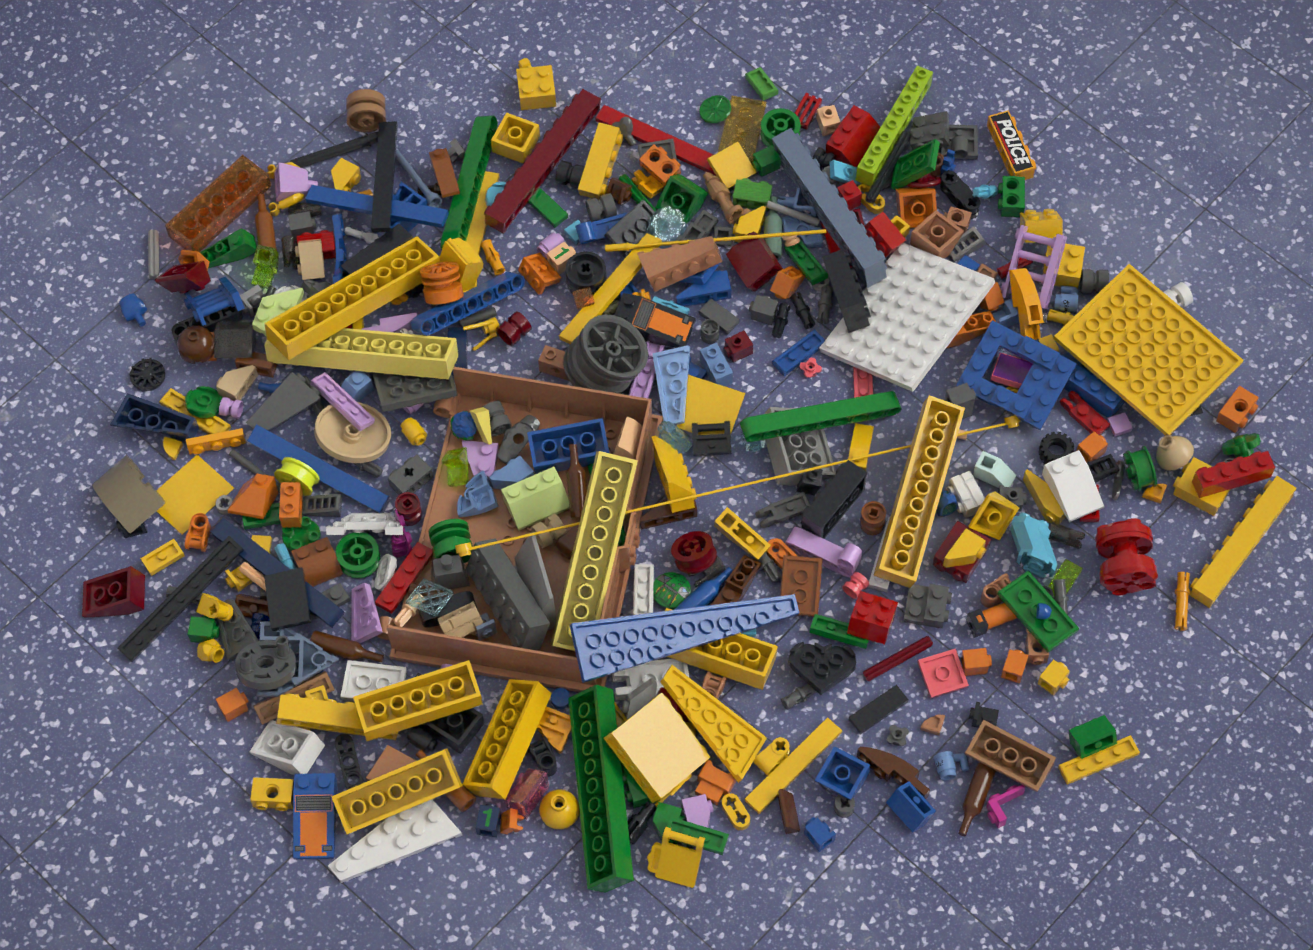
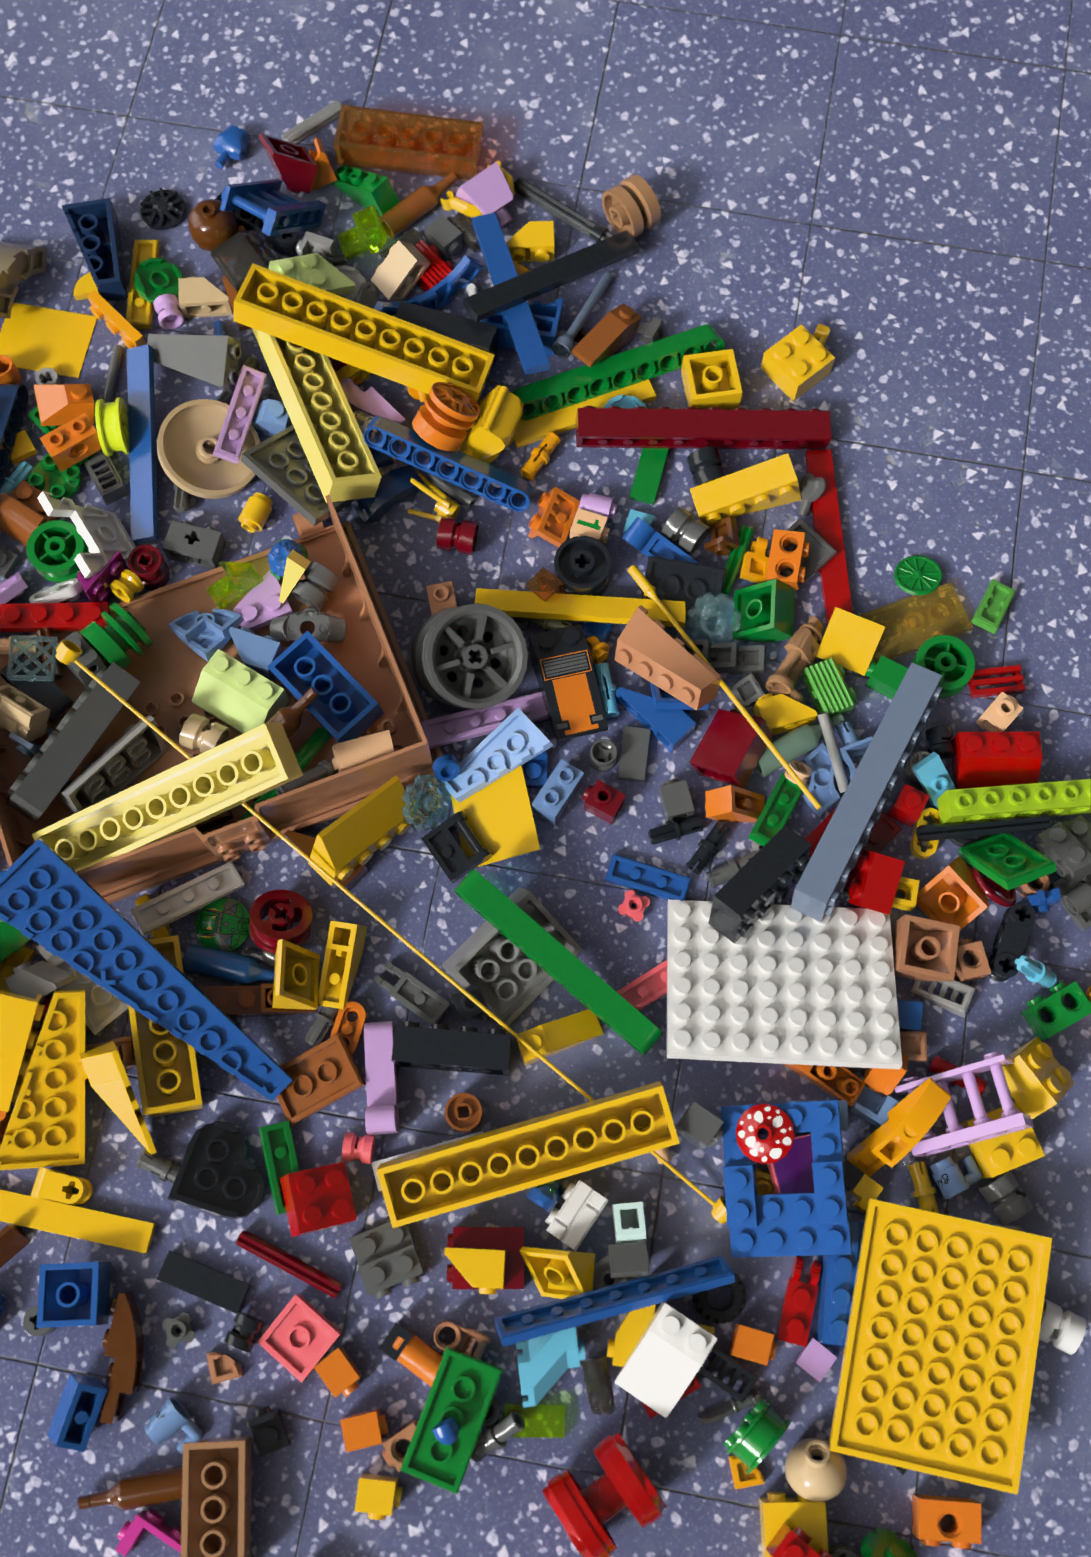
camera: 55 degrees right, 10 degrees up
none -> yellow wedge [76,1041,157,1155]
none -> yellow wheel [110,569,144,603]
none -> black wheel [224,1311,264,1353]
none -> yellow slope [272,939,320,1010]
none -> blue tile [432,754,461,781]
none -> blue tile [494,1255,735,1347]
none -> dark grey tile [608,1240,649,1278]
none -> red dish [736,1104,795,1164]

